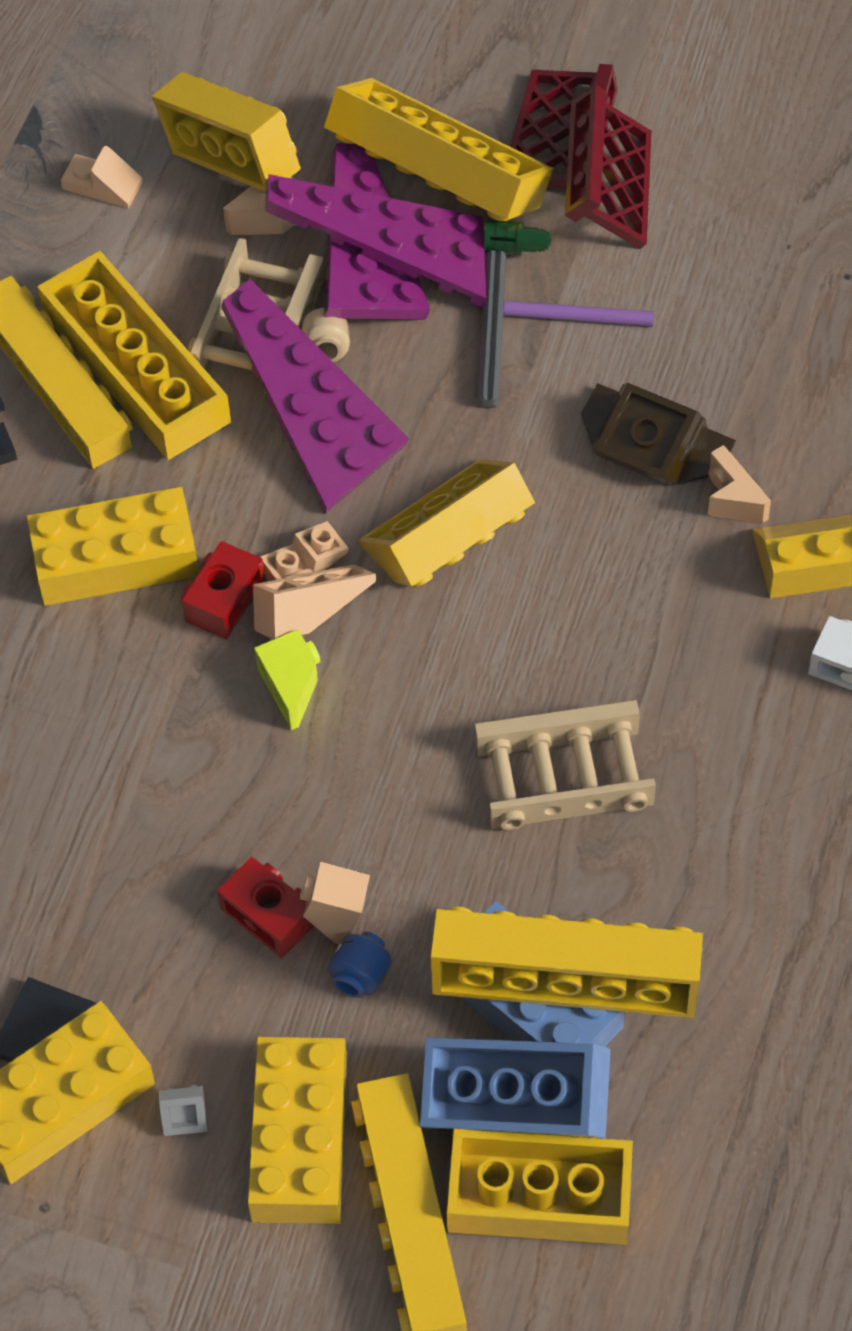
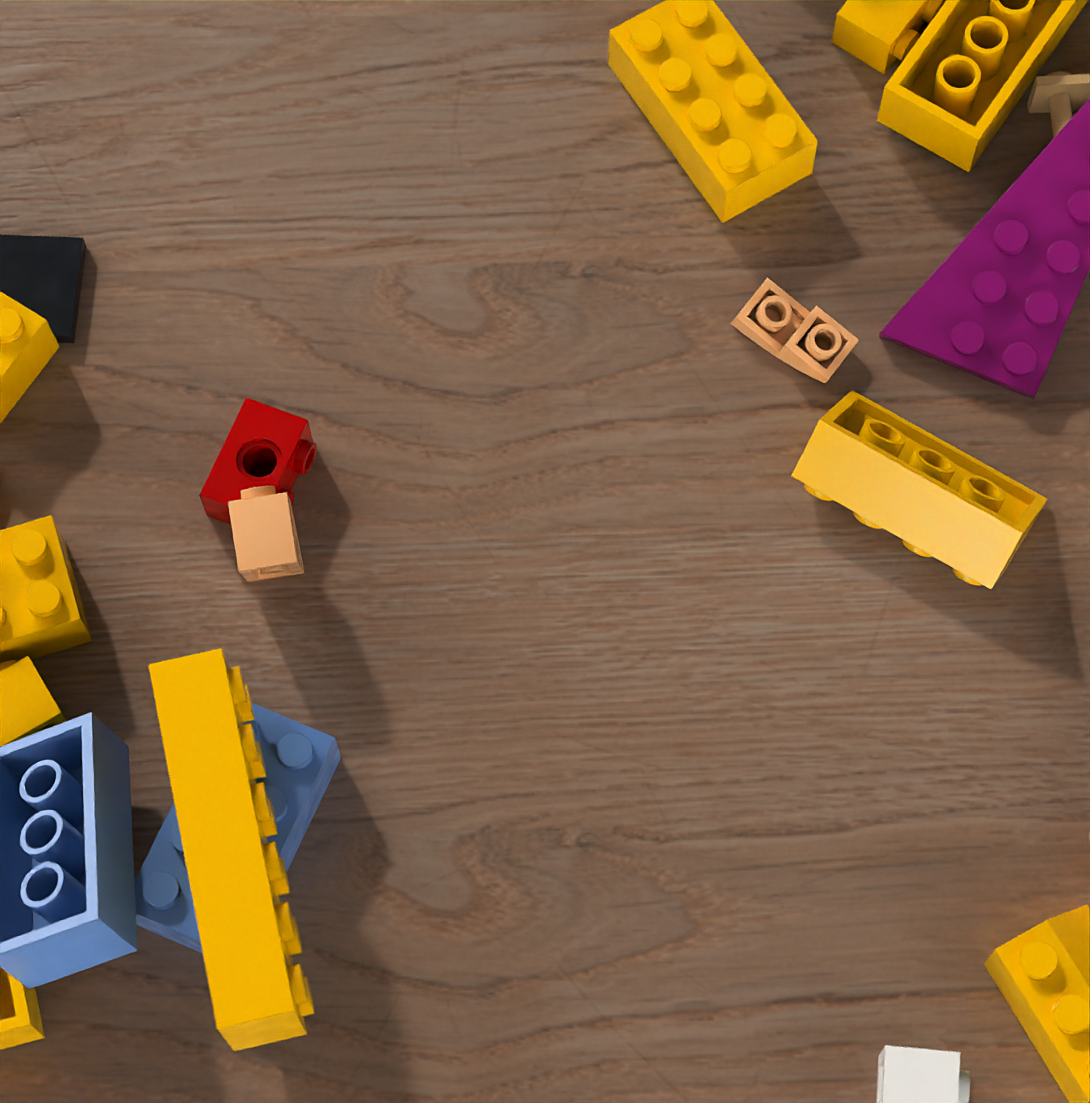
camera: 70 degrees right, 10 degrees up
red brick [180,541,265,640] -> none
light nougat slope [253,564,376,641] -> none
neon yellow slope [254,629,321,731] -> none
blue head [328,931,392,998] -> none
tan fence [475,700,656,830] -> none

